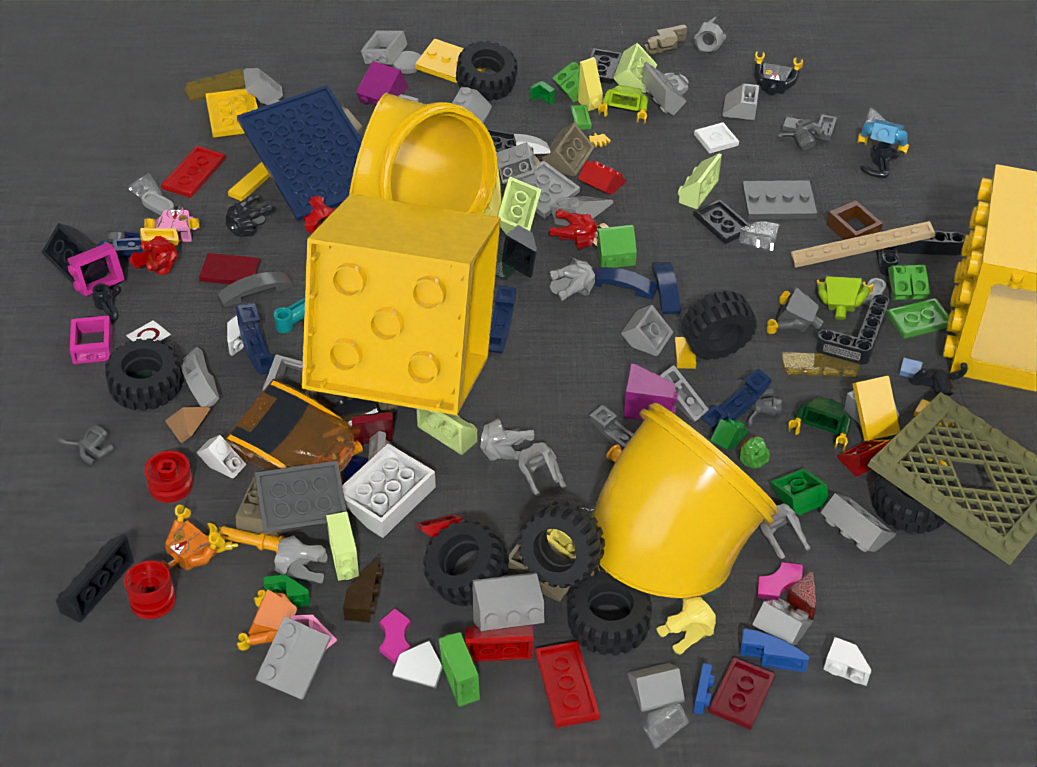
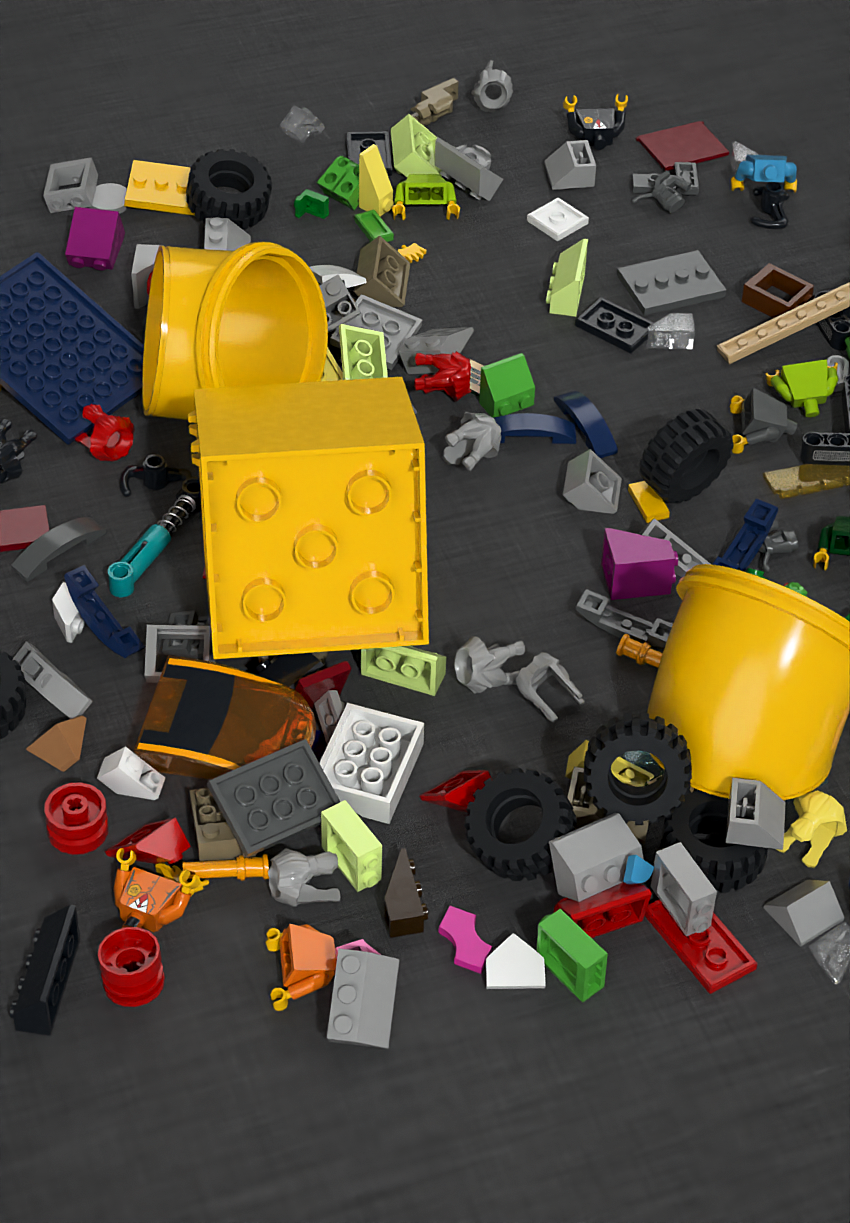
camera: 20 degrees left, 0 degrees up
green slope [264,574,310,608] -> none
red slope [578,160,626,195] -> none
none -> red slope [105,817,191,864]
none -> clear brick [280,105,325,144]
none -> dark azure tile [623,855,654,885]
none -> dark red piece [636,121,729,171]
none -> light grey window [651,842,717,937]
none -> light grey slope [726,778,786,850]

